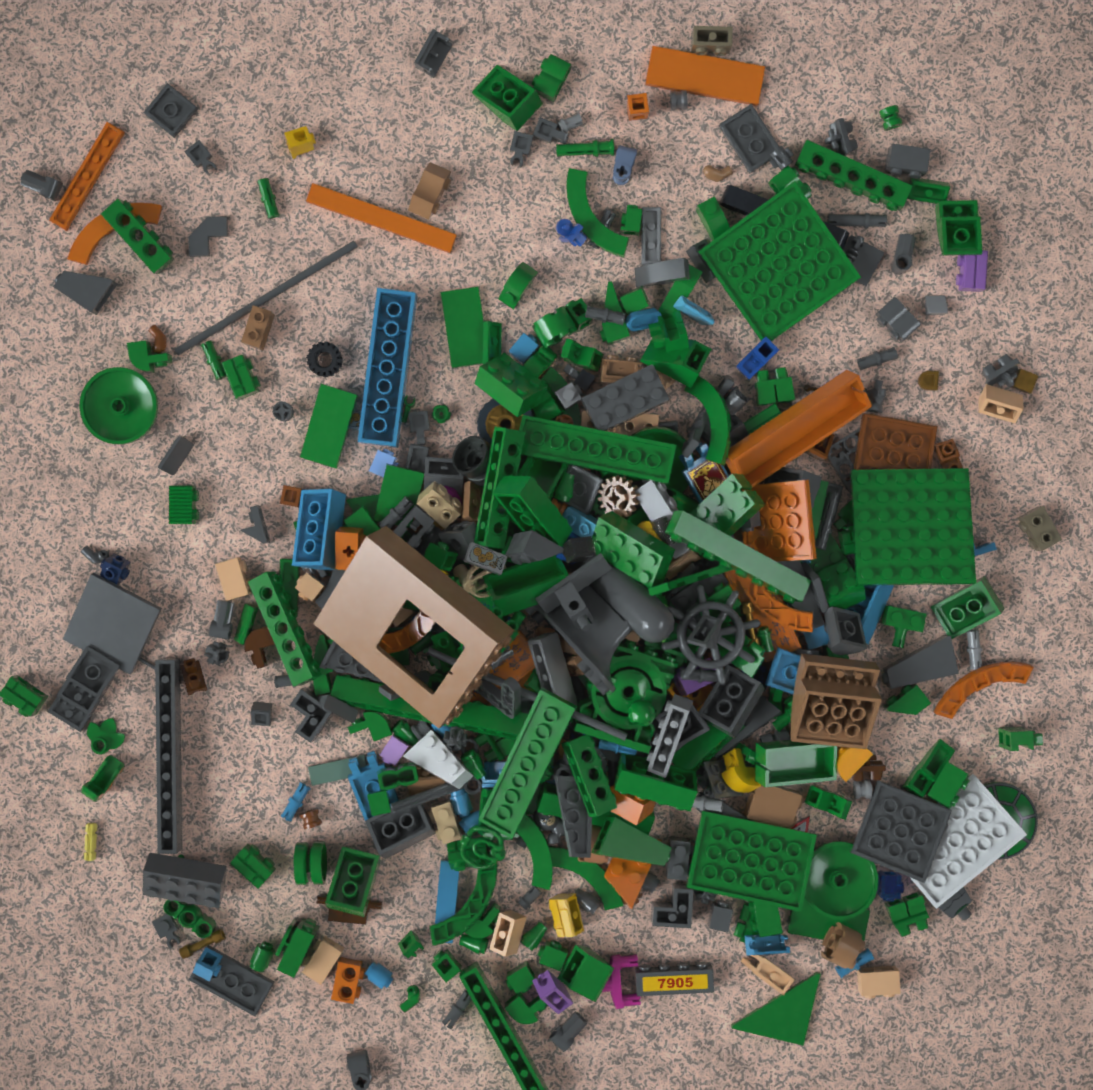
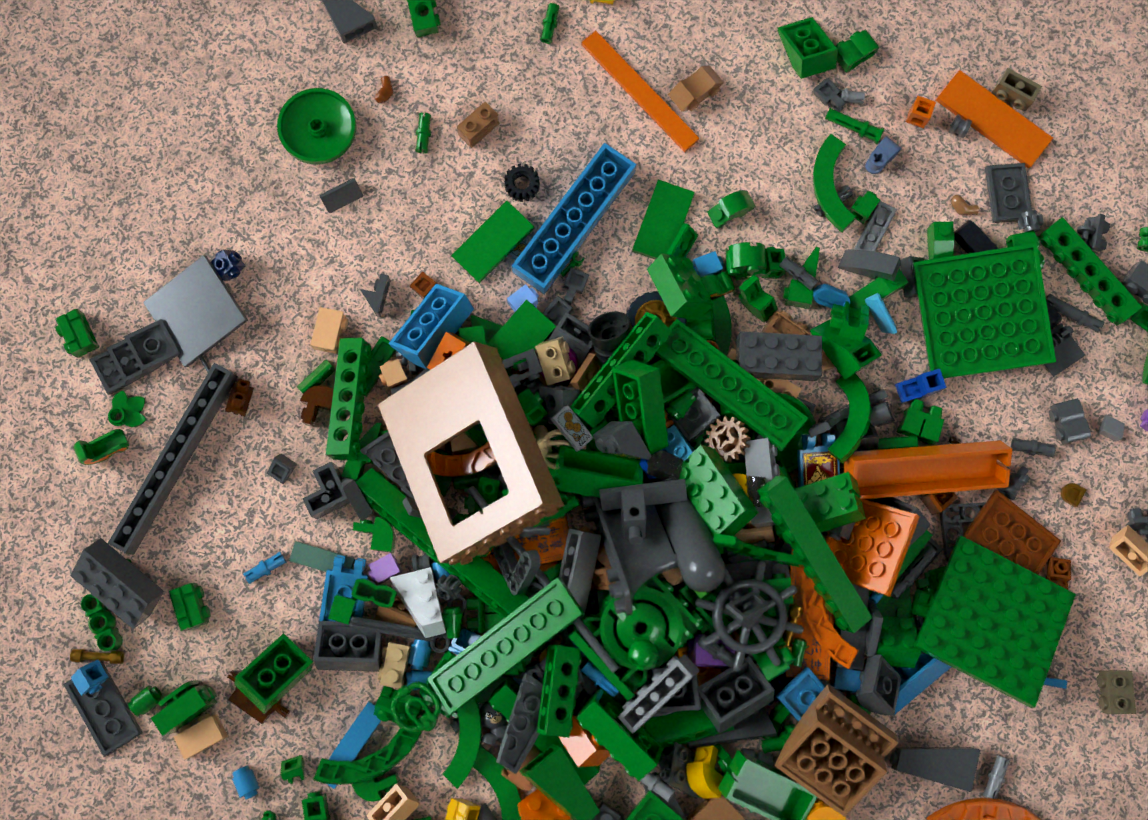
camera: 25 degrees right, 10 degrees down
dark grey arm [81,545,109,564] -> none
light yellow axle [84,823,97,861] -> none
green brick [127,340,173,373] -> none
dark grey plate [152,914,181,949] -> none
green brick [169,486,199,524] -> none
dark grey piece [174,240,358,356] -> none
dark grey tile [189,216,228,257] -> none
dark grey gear [204,641,230,666] -> none
dark grey piece [209,600,235,640] -> none
green brick [222,355,261,400] -> none
dark grey wheel [272,401,294,422] -> none
dark grey pin [274,675,294,688] -> none
green wheel [294,841,327,885] -> none
dark orange wheel [299,808,322,829] -> none
orange brick [331,957,365,1004] -> none
dark grey pin [379,496,414,529] -> none
green cone [391,719,419,747] -> none
green plate [432,405,451,423] -> none
green cone [459,934,489,955] -> none
dark grey plate [510,131,534,168] -> none
dark grey pin [518,886,542,910] -> none
light grey brick [555,382,583,411] -> none
blue hips [556,219,588,247] -> none
black piece [563,364,596,393] -> none
green brick [619,286,650,315] -> none
green brick [880,605,927,648] -> none
green slope [883,684,931,715] -> none
dark grey piece [891,234,916,275] -> none
green slope [931,576,1005,639] -> none

